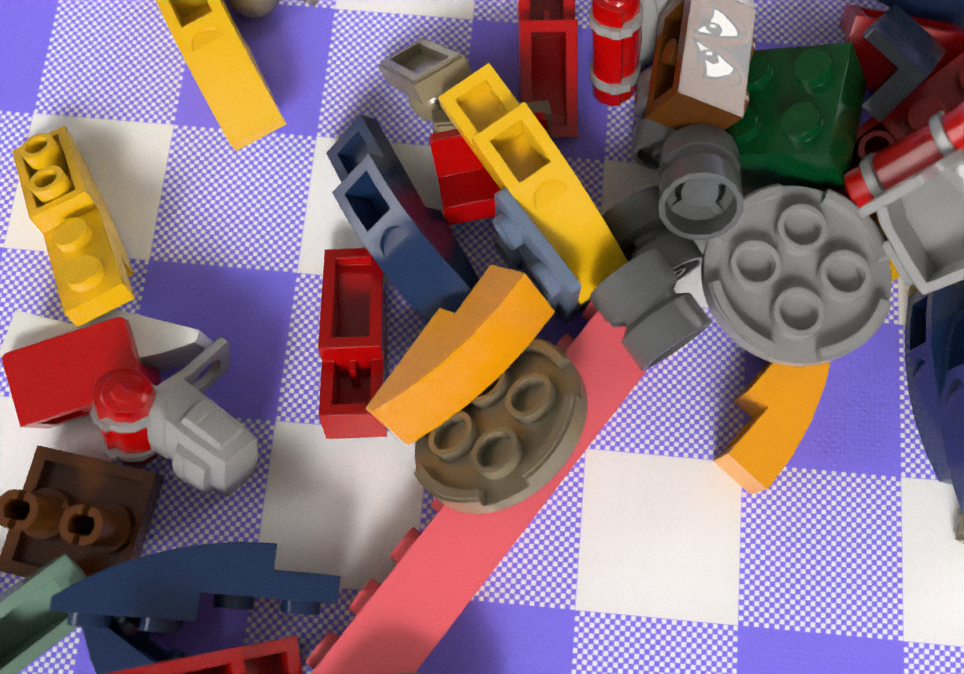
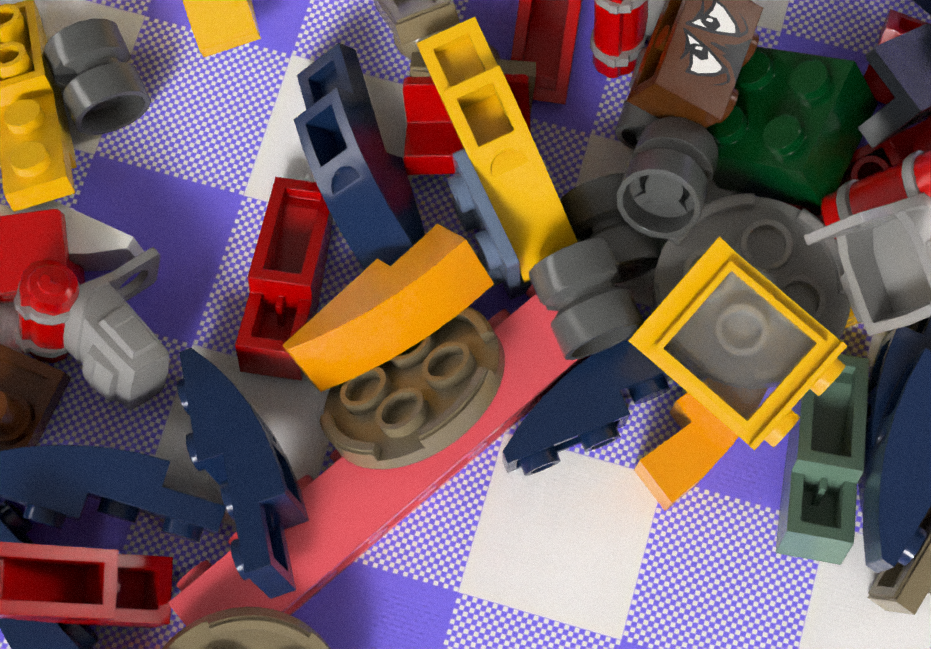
camera: 15 degrees right, 0 degrees up
none -> dark grey wheel [43,18,151,135]
none -> dark blue slope [177,348,309,599]
none -> dark blue slope [503,336,707,476]
none -> window [628,236,847,450]
none -> sand green slope [775,354,869,565]

